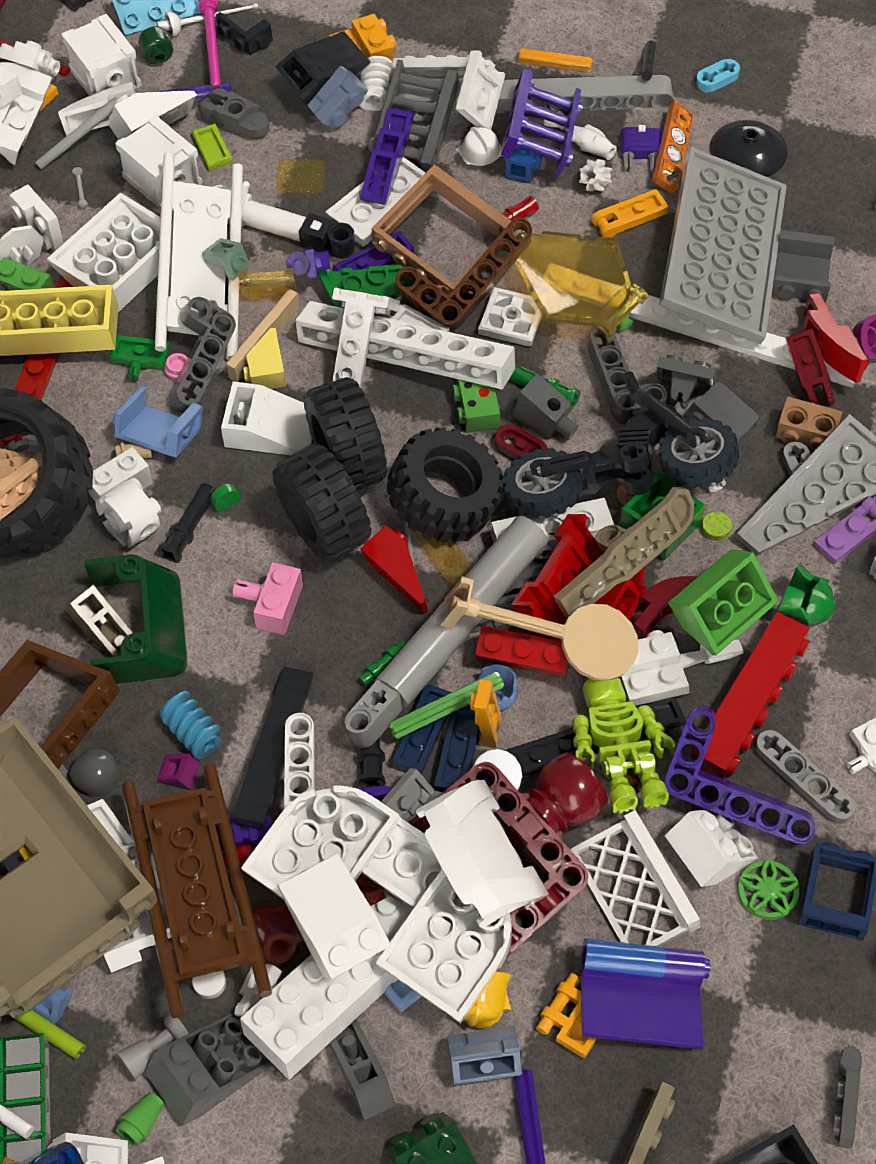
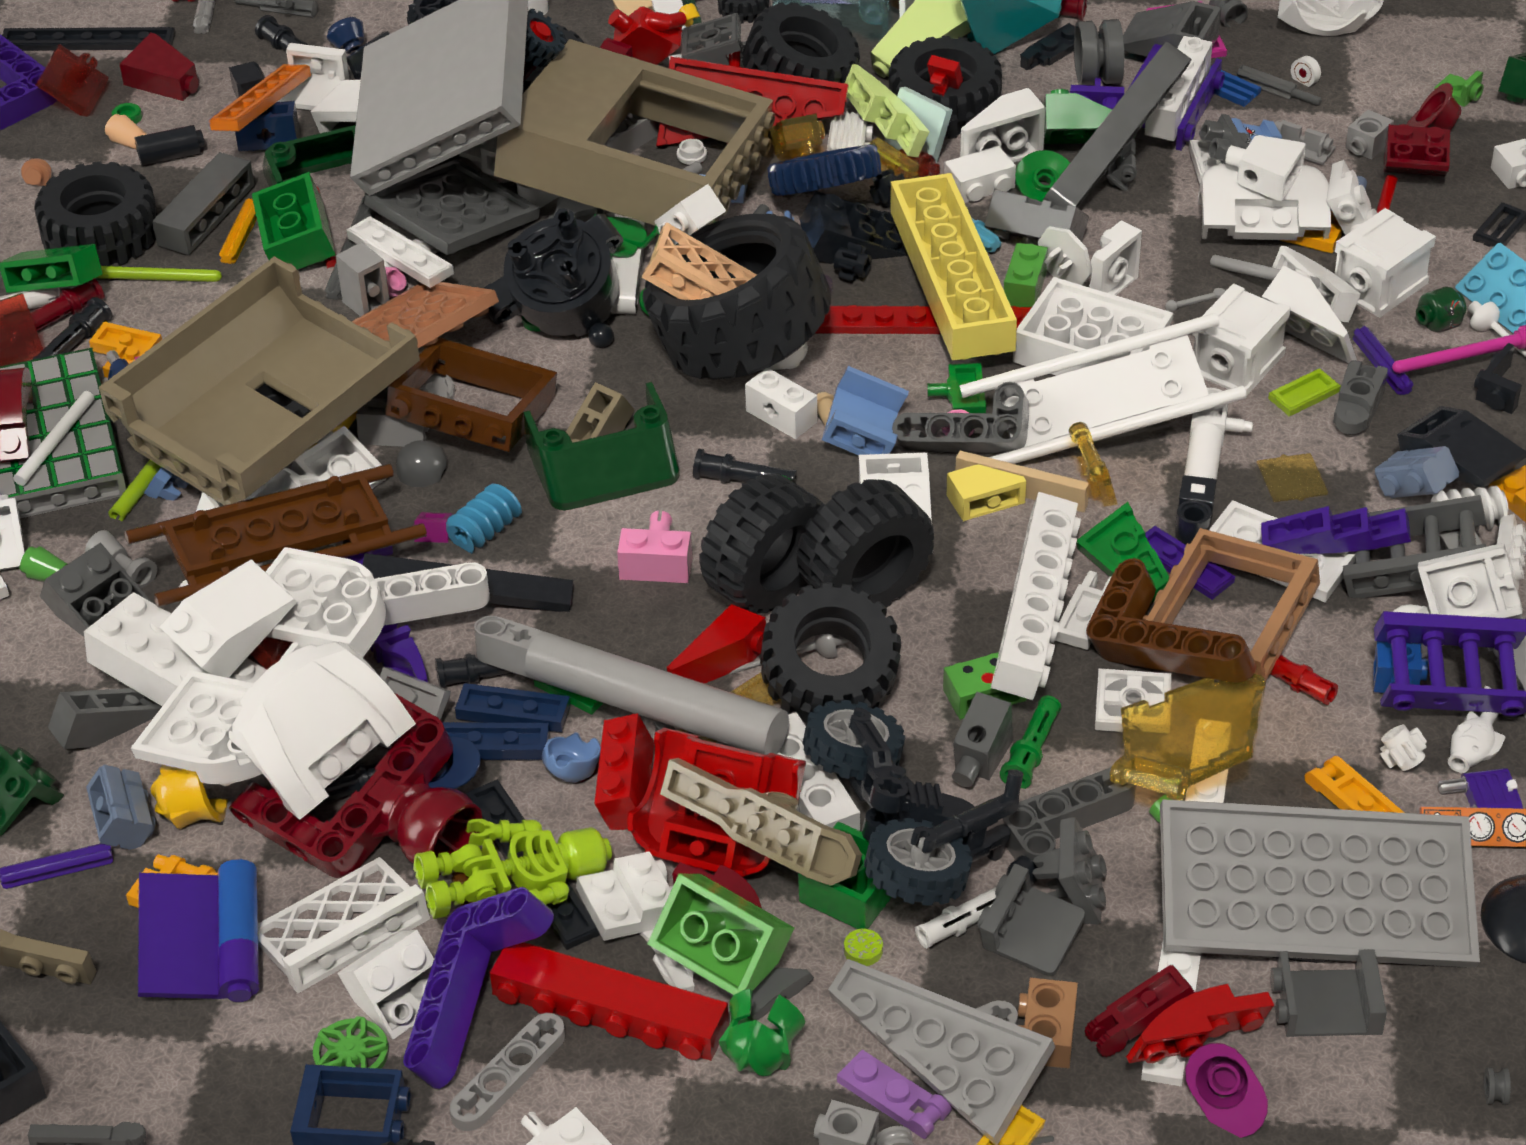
camera: 80 degrees right, 15 degrees down
white brick [96,477,161,548] -> none
sand green bracket [202,238,250,280] -> none
dark purple hips [286,247,331,278] -> none
white bracket [332,288,400,388] -> none
bright green axle [389,672,504,739] -> none
tan piece [440,577,638,681] -> none
light orange plate [470,680,502,748] -> none
dark red plate [495,424,547,460] -> none

